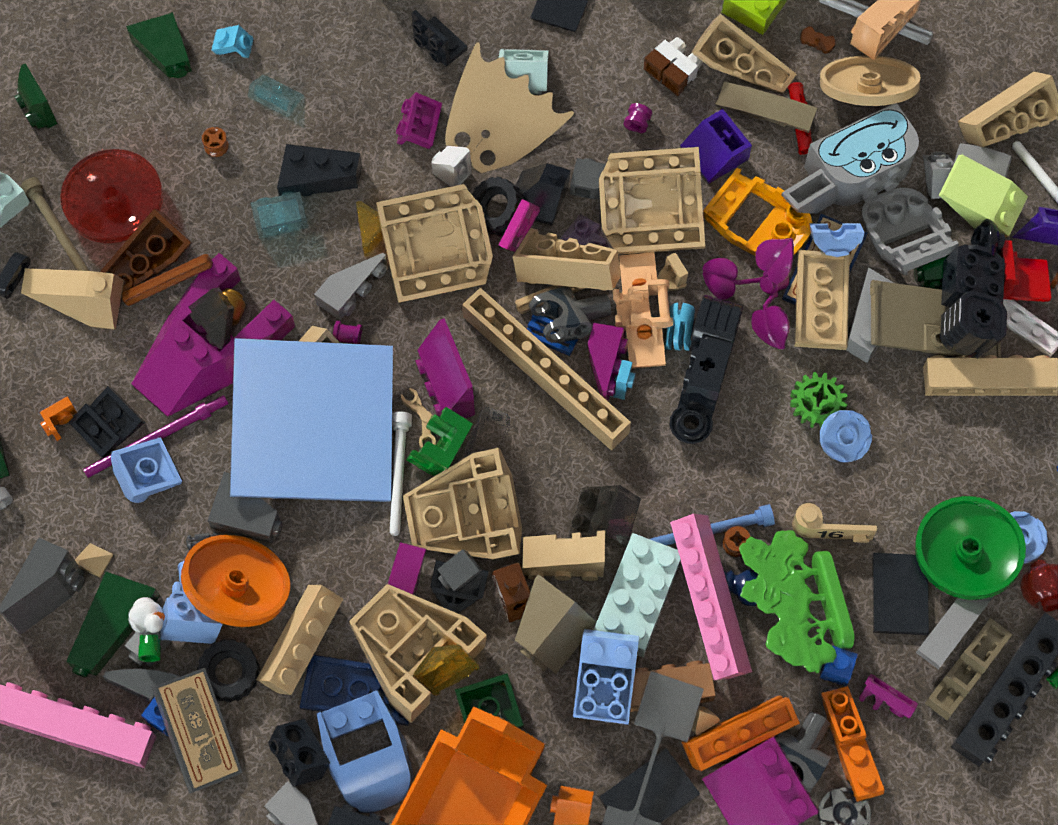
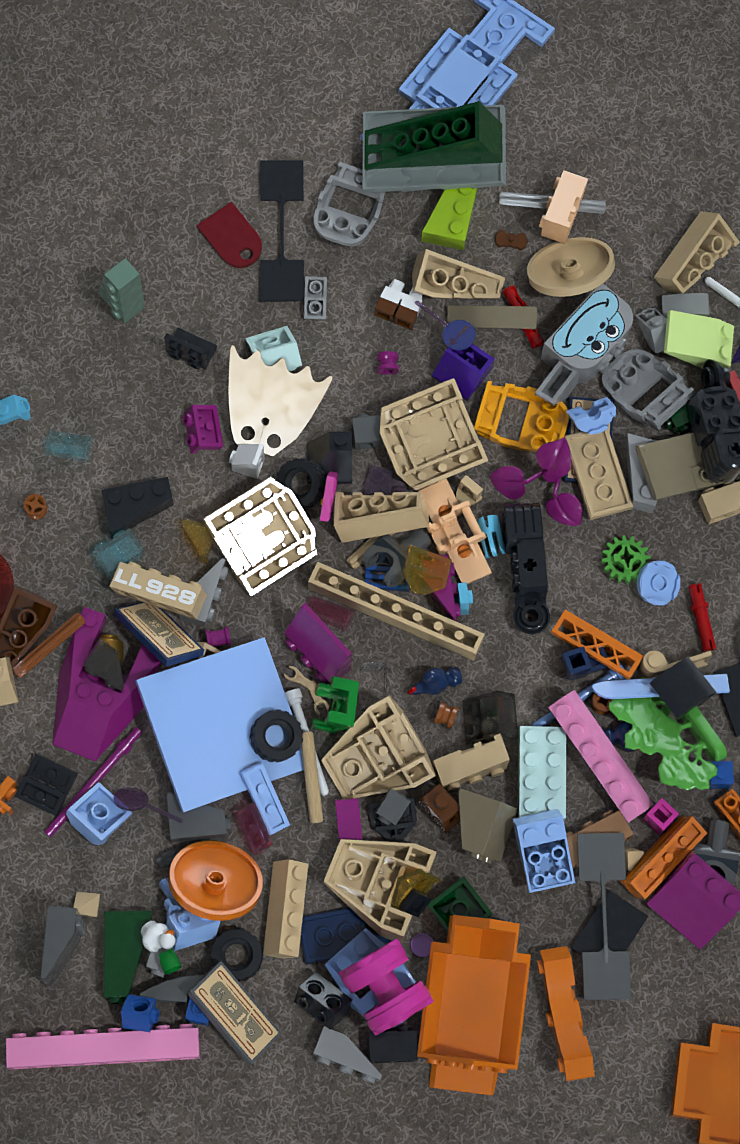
camera: 25 degrees left, 5 degrees up
none -> tan brick [110,562,207,620]
none -> tile [114,602,204,667]
none -> clear purple piece [114,787,183,823]
none -> blue brick [121,994,160,1032]
none -> clear pink slope [235,802,273,855]
none -> light blue tile [240,762,290,835]
none -> black tyre [249,710,303,763]
none -> tan axle [301,731,323,823]
none -> light grey slope [304,276,327,320]
none -> clear pink slope [308,596,355,632]
none -> dark pink piece [339,938,434,1036]
none -> black tile [399,888,432,917]
none -> clear yellow slope [403,545,452,595]
none -> dark blue animal [408,667,462,695]
none -> medium lavender piece [411,933,434,957]
none -> clear purple piece [415,301,476,350]
none -> dark orange wheel [434,702,459,729]
none -> orange fence [551,609,644,680]
none -> dark blue brick [560,647,608,680]
none -> light blue piece [592,674,730,699]
none -> dark pink brick [643,798,679,835]
none -> black slope [650,657,717,719]
none -> red pin [688,583,717,652]

